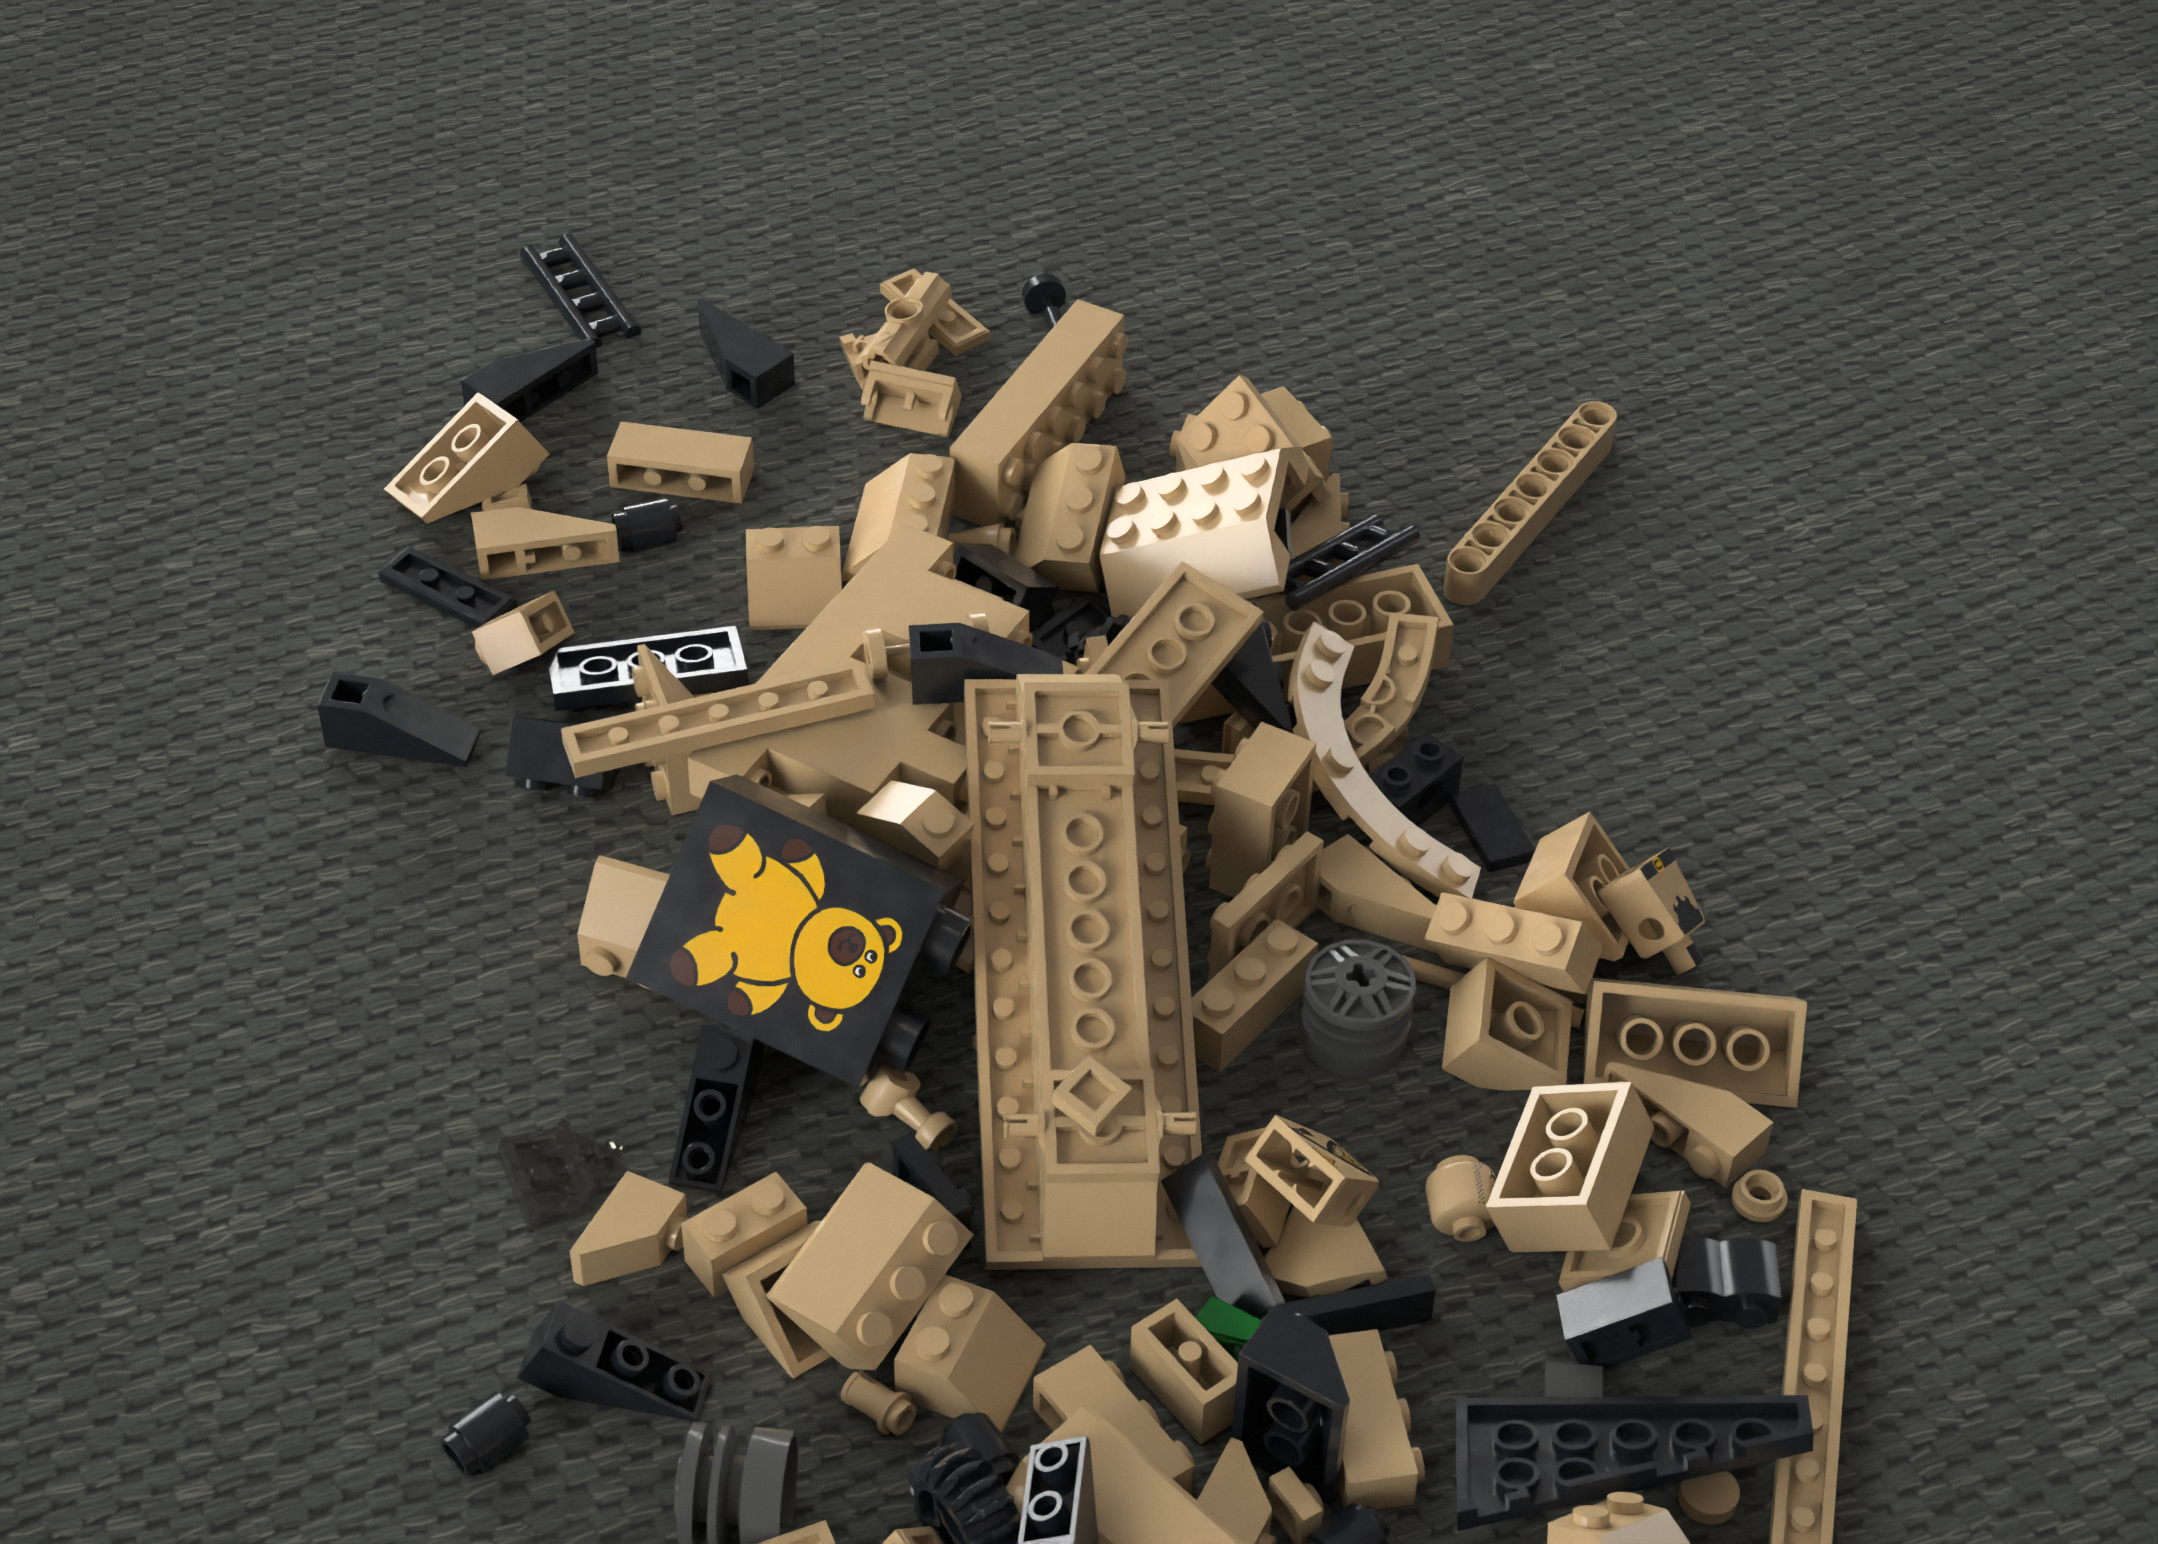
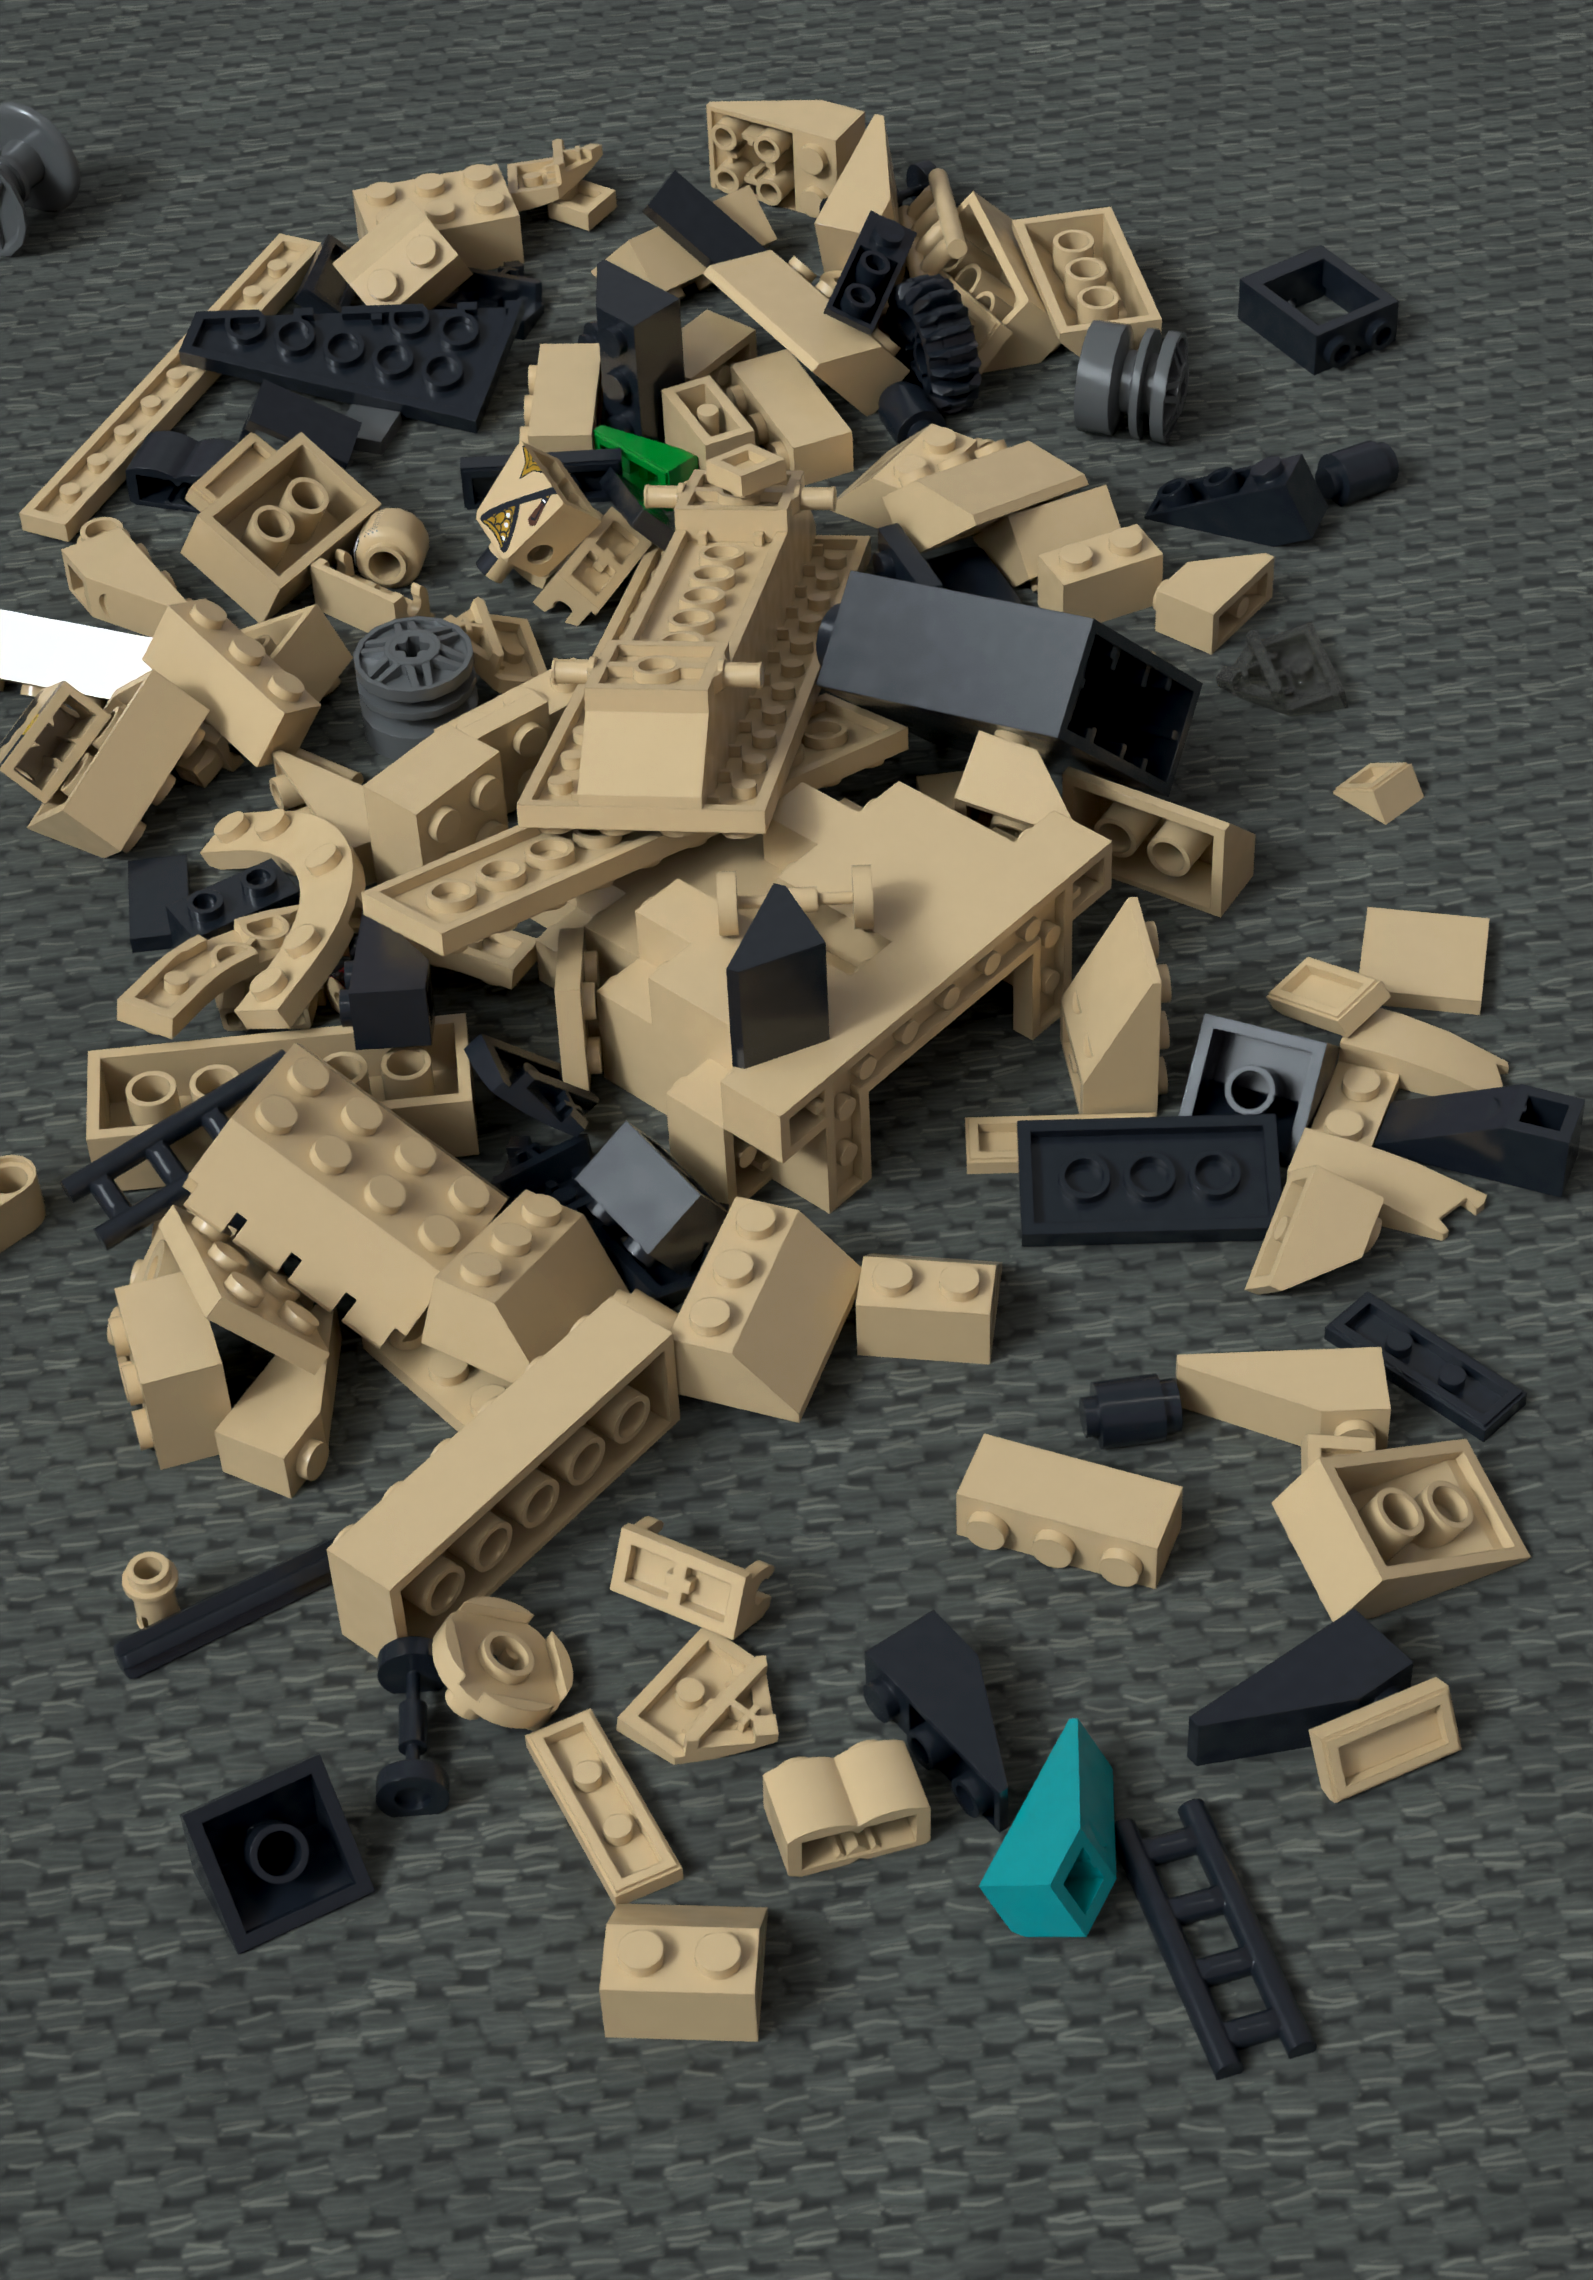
camera: 165 degrees left, 0 degrees up
tan plate [561,660,875,778] -> none
tan slope [855,780,975,871] -> none
tan piece [862,272,952,370] -> none
black slope [909,623,1063,705] -> none
none -> black axle [113,1535,337,1679]
none -> tan pin [122,1552,181,1629]
none -> black slope [180,1753,375,1954]
none -> tan hinge [310,548,435,633]
none -> tan plate [432,1596,573,1730]
none -> tan slope [443,597,547,694]
none -> tan slope [599,1903,768,2042]
none -> black slope [726,883,830,1069]
none -> tan brick [763,1739,931,1877]
none -> teal slope [979,1718,1116,1937]
none -> tan tile [1266,957,1391,1038]
none -> tan wedge [1286,1008,1509,1241]
none -> tan tile [1308,1677,1462,1803]
none -> tan slope [1333,762,1424,825]
none -> tan tile [1359,907,1490,1015]

